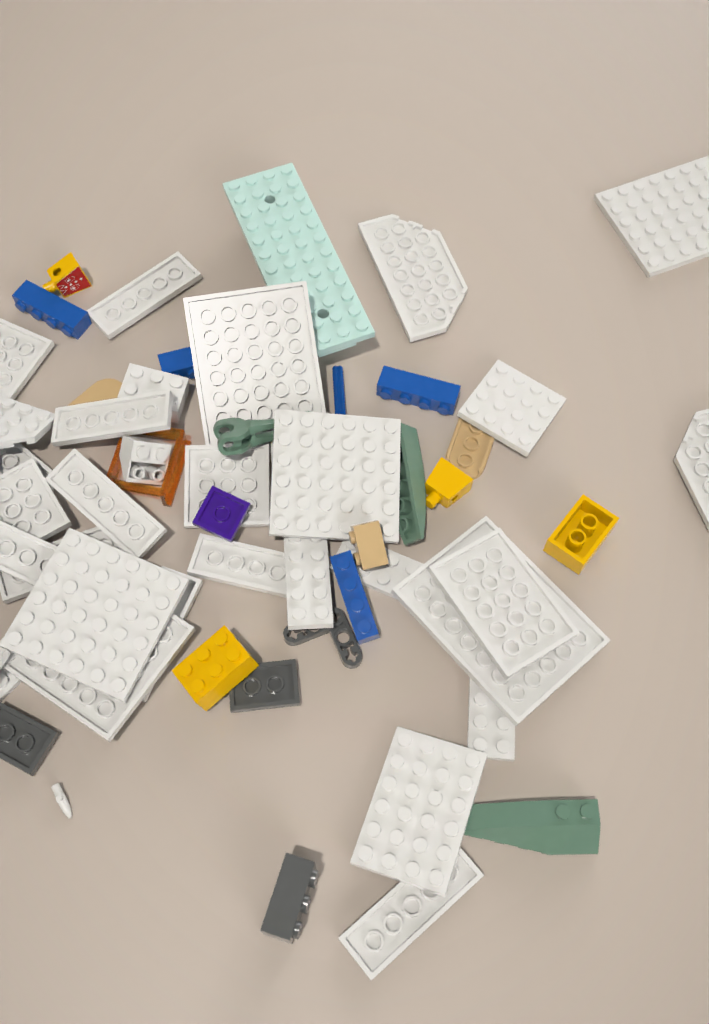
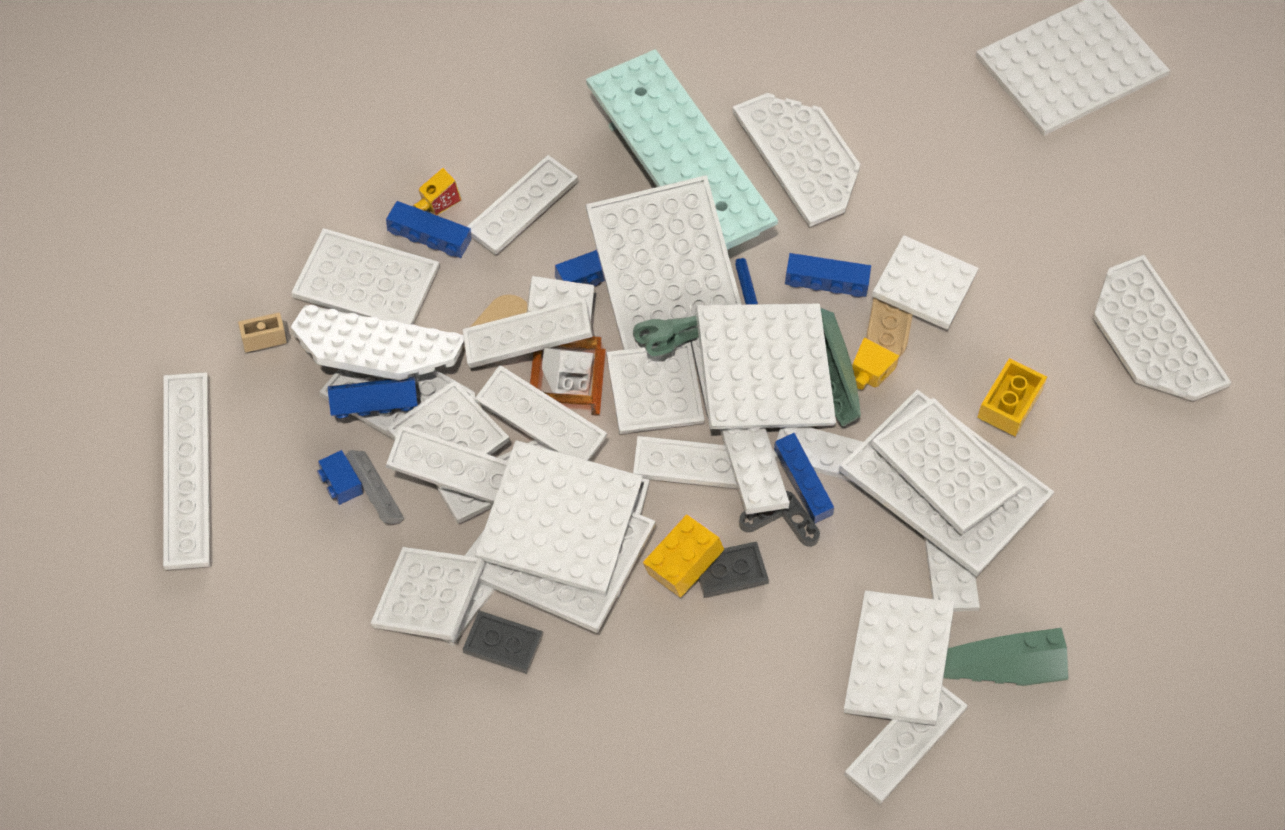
camera: 10 degrees left, 5 degrees down
white helmet [51,783,72,819] -> none
dark purple plate [192,486,251,543] -> none
dark grey brick [260,853,319,944] -> none
tan brick [348,520,389,570] -> none

